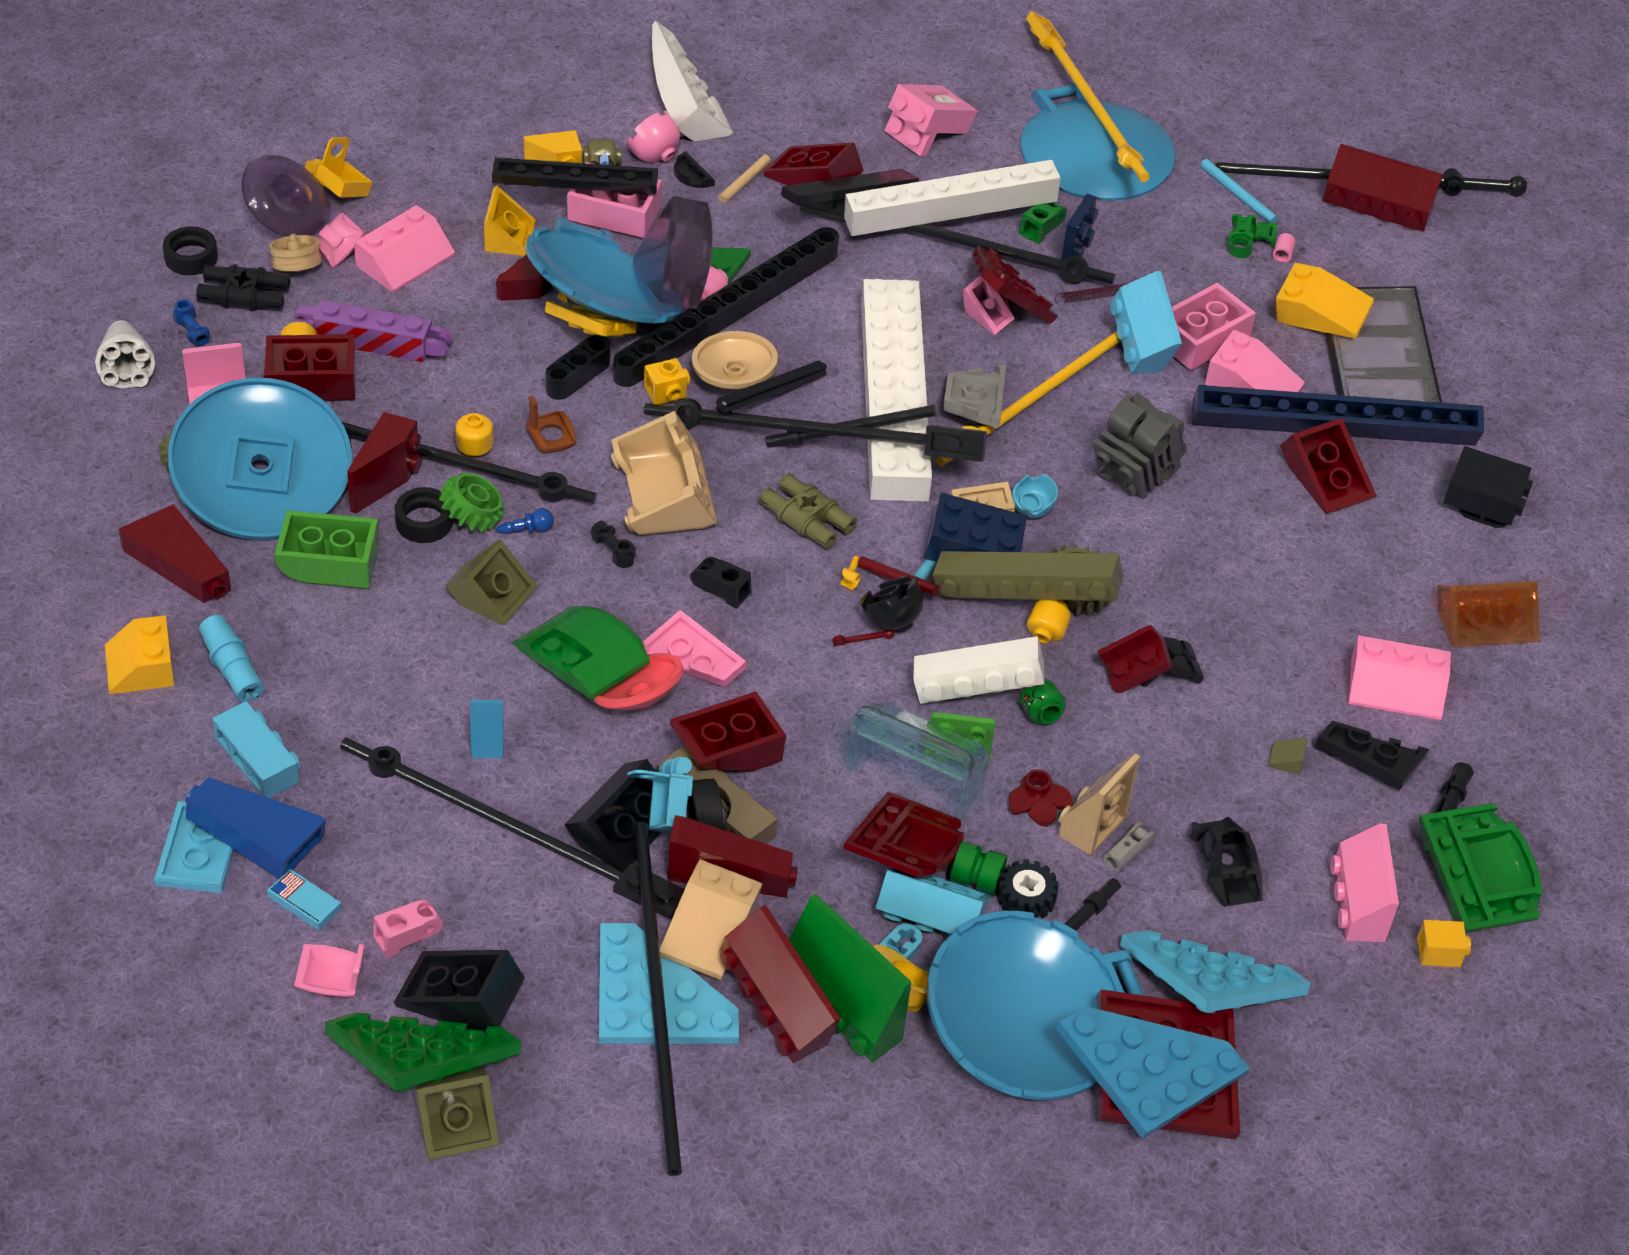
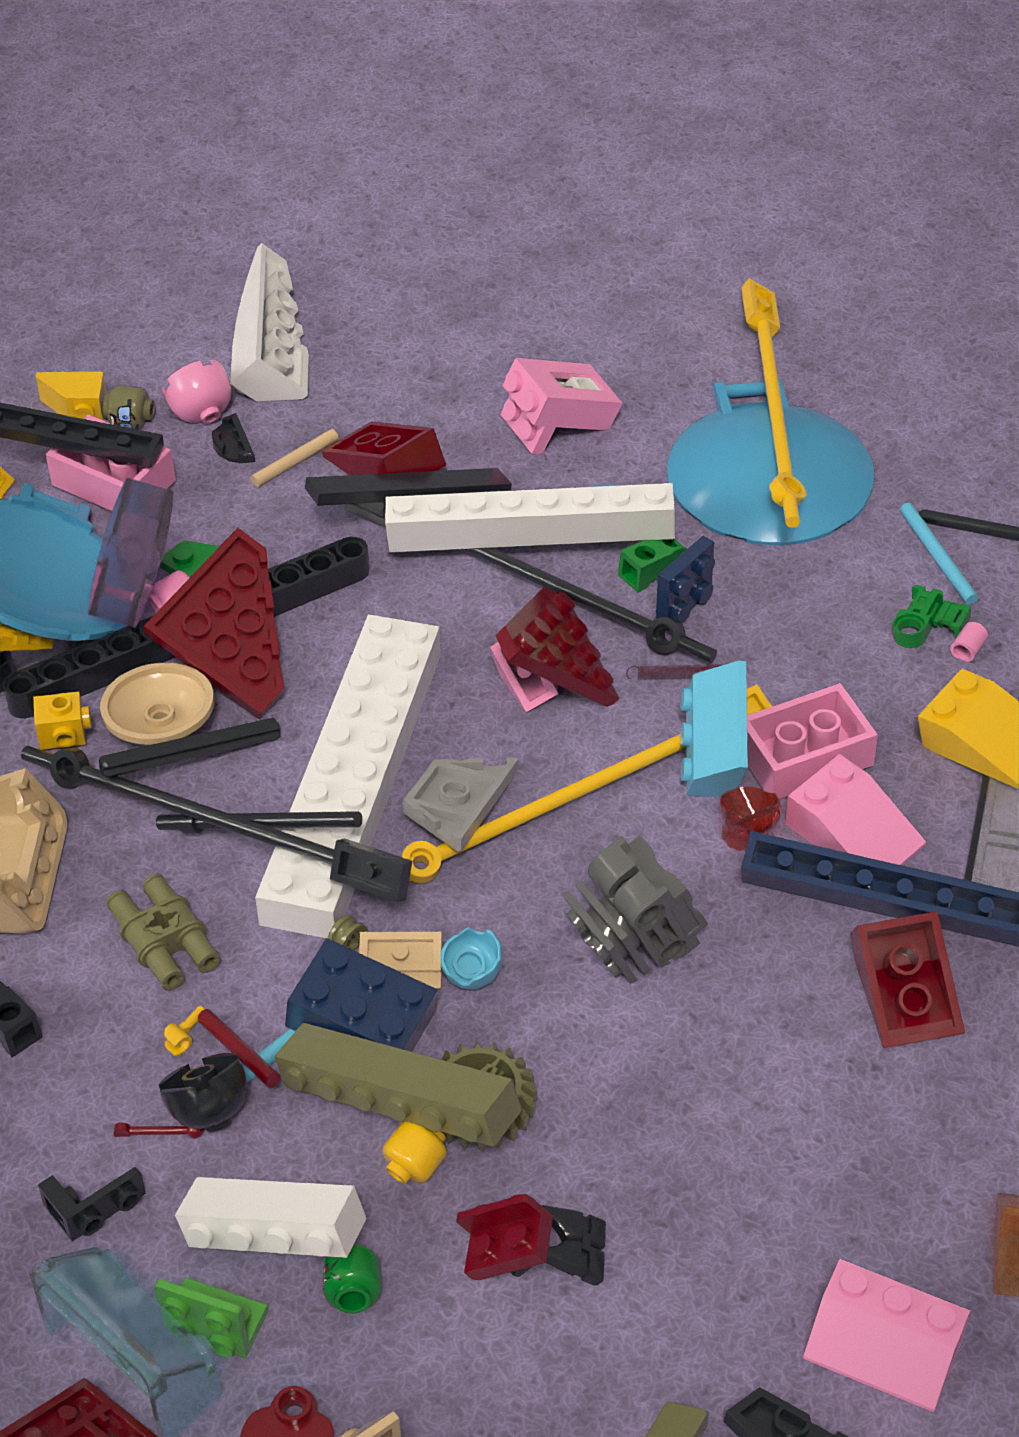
camera: 20 degrees right, 0 degrees up
none -> black bracket [38,1167,146,1241]
none -> dark red plate [143,527,284,720]
none -> olive bush [328,915,368,951]
none -> clear red hair [720,786,781,851]

